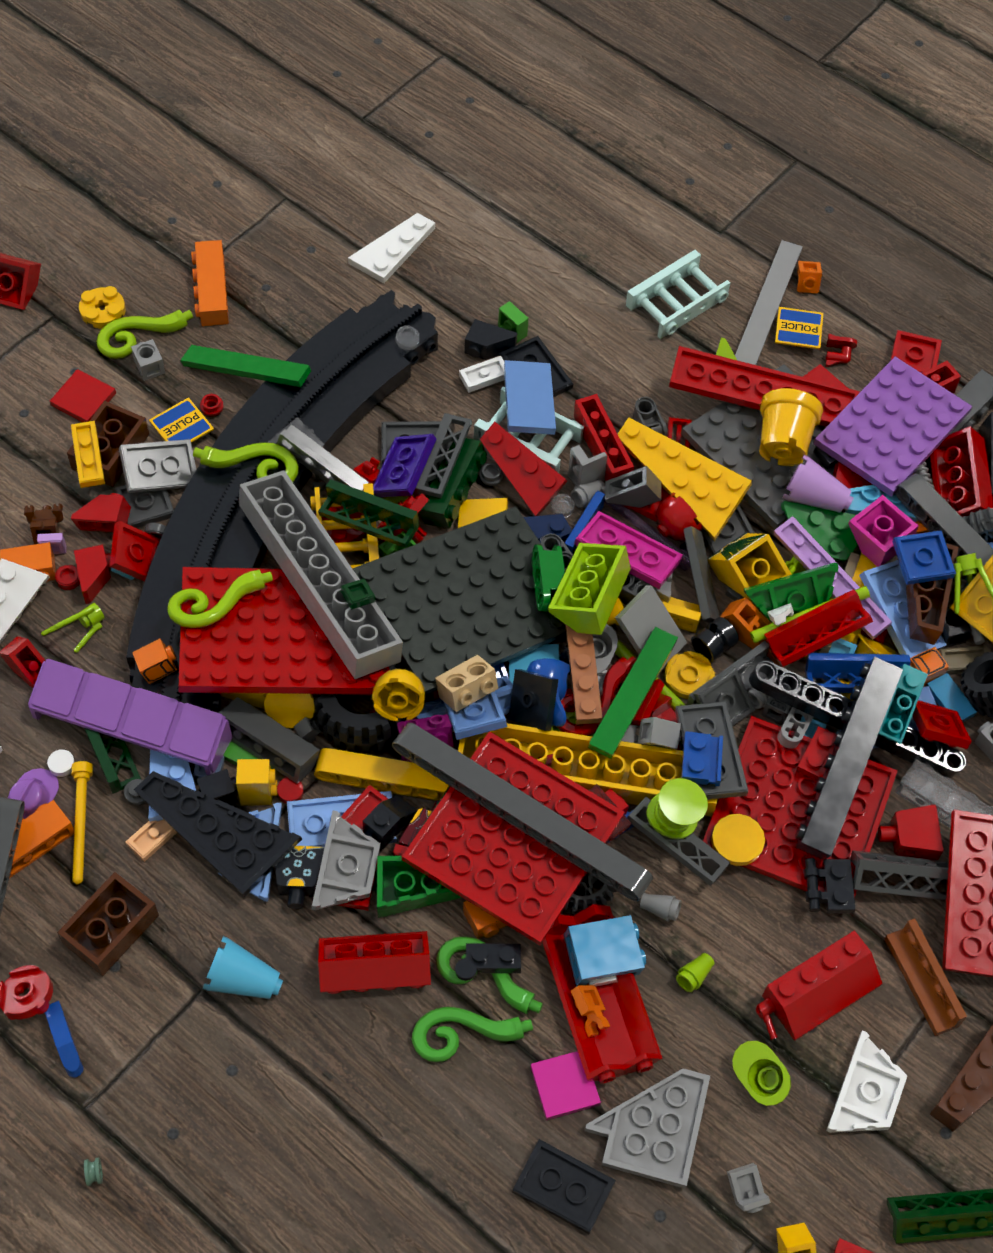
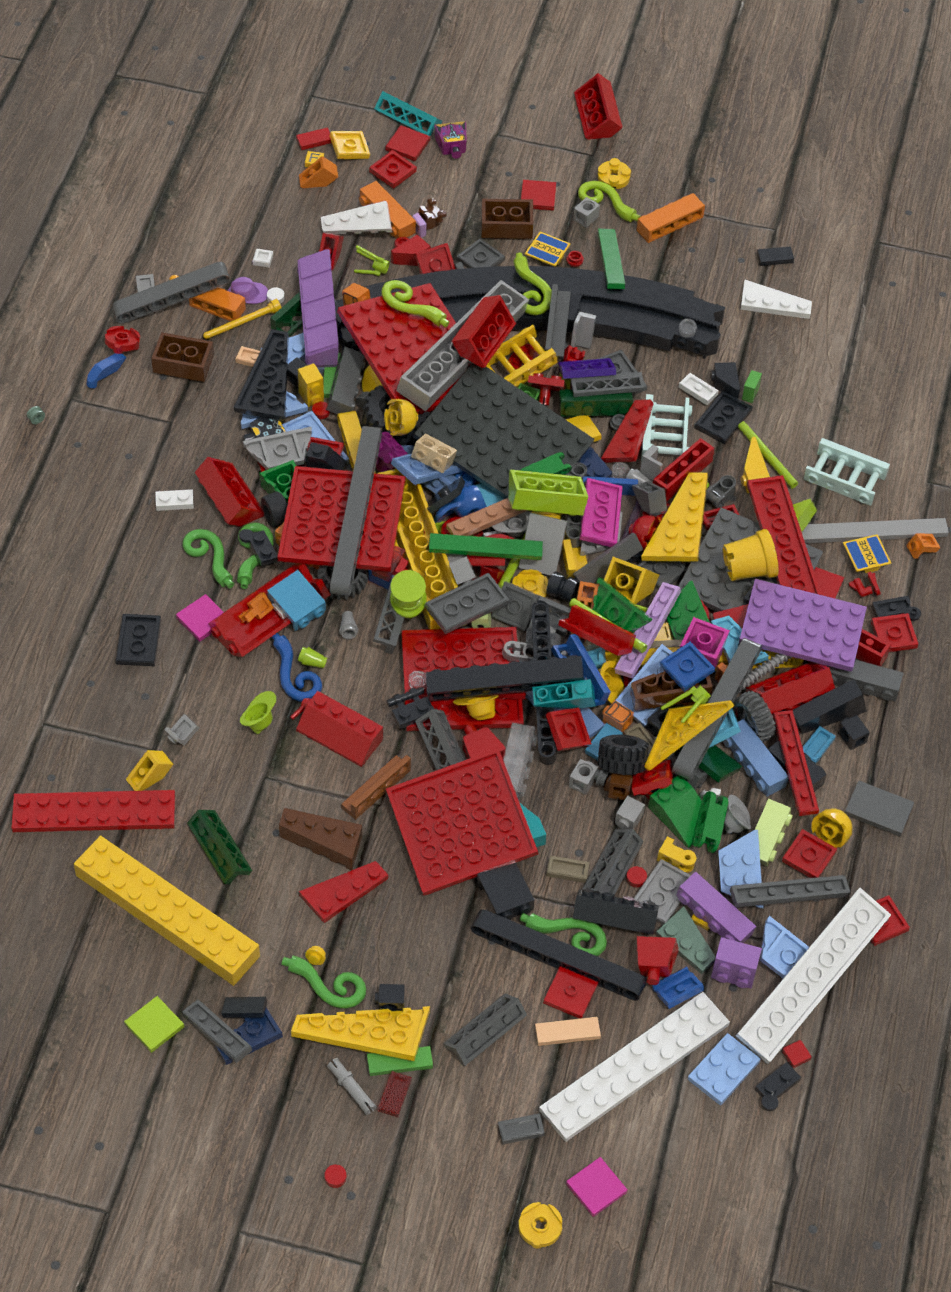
camera: 65 degrees right, 5 degrees down
yellow tile [71,421,105,488] -> none
red slope [71,493,131,532] -> none
light grey tile [119,439,196,493] -> none
medium azure cone [202,936,283,999] -> none
dark green fence [318,479,419,548] -> none
dark green tile [340,578,375,610] -> none
medium blue tile [504,360,556,435] -> none
light grey wing [585,1068,710,1188] -> none
blue plate [681,731,723,787] -> none
yellow tile [711,814,765,866] -> none
white tile [768,603,794,625] -> none
lavender cone [782,455,854,513] -> none
white wing [826,1030,907,1133] -> none
none -> white plate [156,490,194,511]
none -> black tyre [261,492,287,528]
none -> blue plant [272,633,322,702]
none -> clear tile [408,671,427,689]
none -> red slope [452,295,516,368]
none -> yellow piece [453,695,498,720]
none -> light grey panel [571,312,596,349]
none -> lime piece [738,421,798,489]
none -> yellow slope [741,437,770,493]
none -> black tile [757,246,794,266]
none -> black hinge [871,596,921,621]

